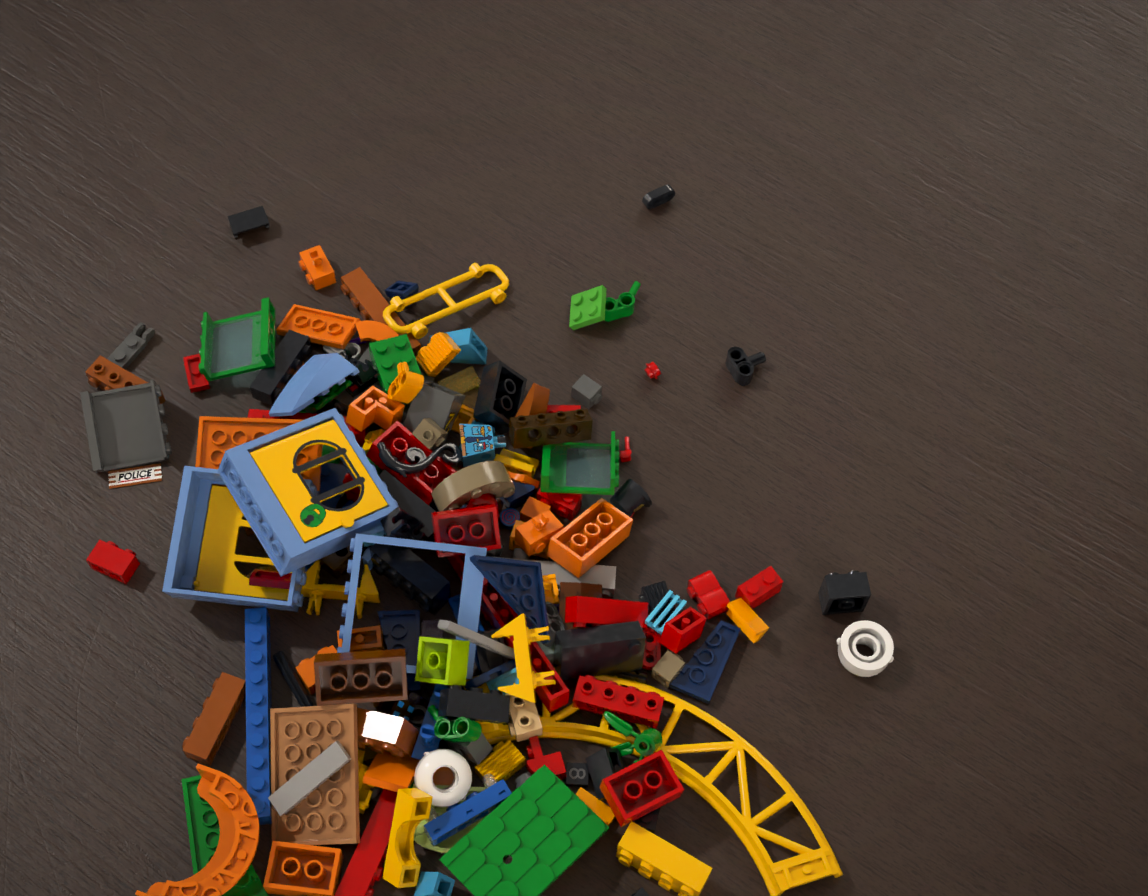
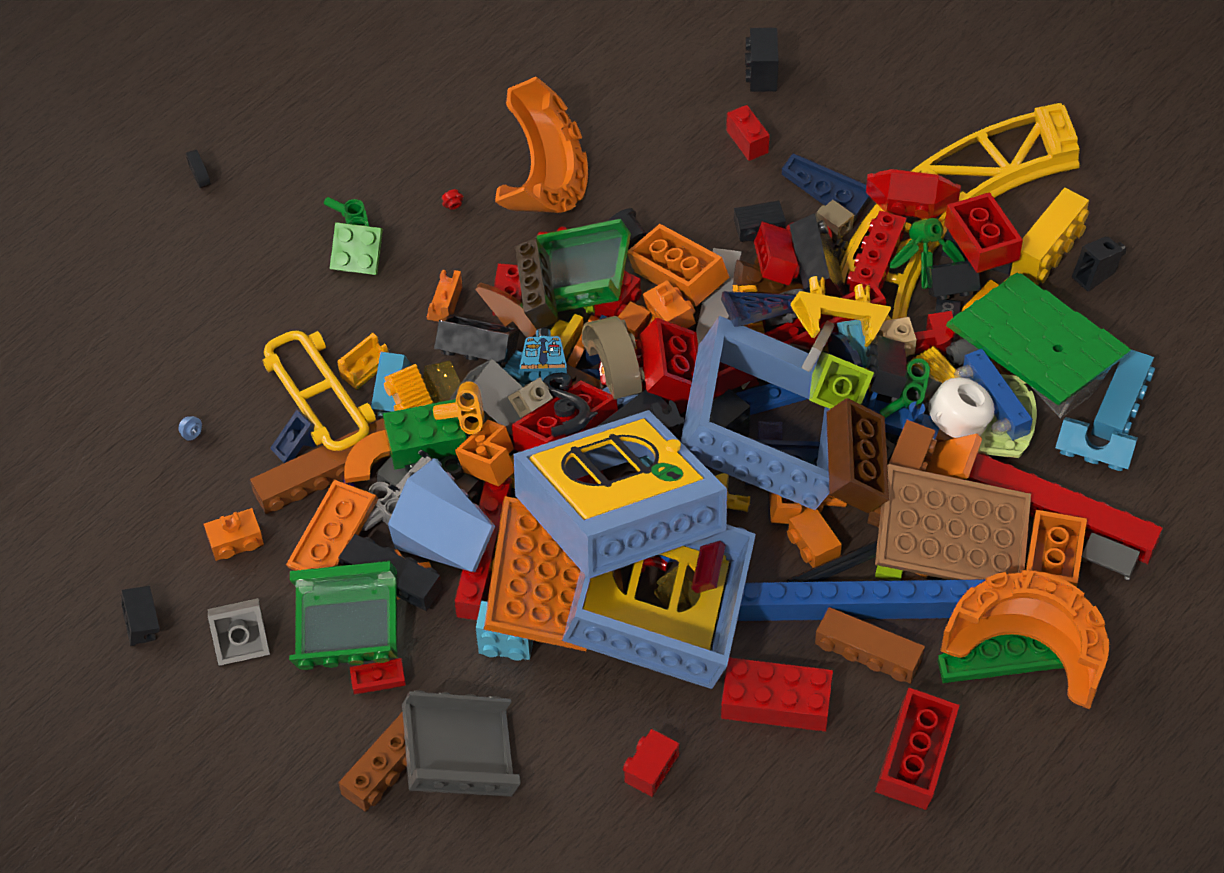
camera: 80 degrees left, 5 degrees down
dark grey hinge [107,322,155,370] -> none
sticker [108,463,162,489] -> none
light grey tile [268,741,351,816] -> none
yellow arch [383,788,433,888] -> none
dark grey brick [571,374,602,409] -> none
medium azure tile [645,590,687,635] -> none
red brick [659,607,707,654] -> none
red brick [686,570,730,620] -> none
black beam [726,346,766,386] -> none
light orange panel [726,598,769,643] -> none
white piece [836,621,894,677] -> none
none -> medium blue plate [179,416,202,440]
none -> light grey slope [208,598,270,666]
none -> light orange hinge [337,333,389,390]
none -> orange hinge [427,270,463,322]
none -> orange windscreen [495,77,588,213]
none -> red brick [721,658,833,732]
none -> red wedge [866,169,961,219]
none -> red brick [875,688,959,810]

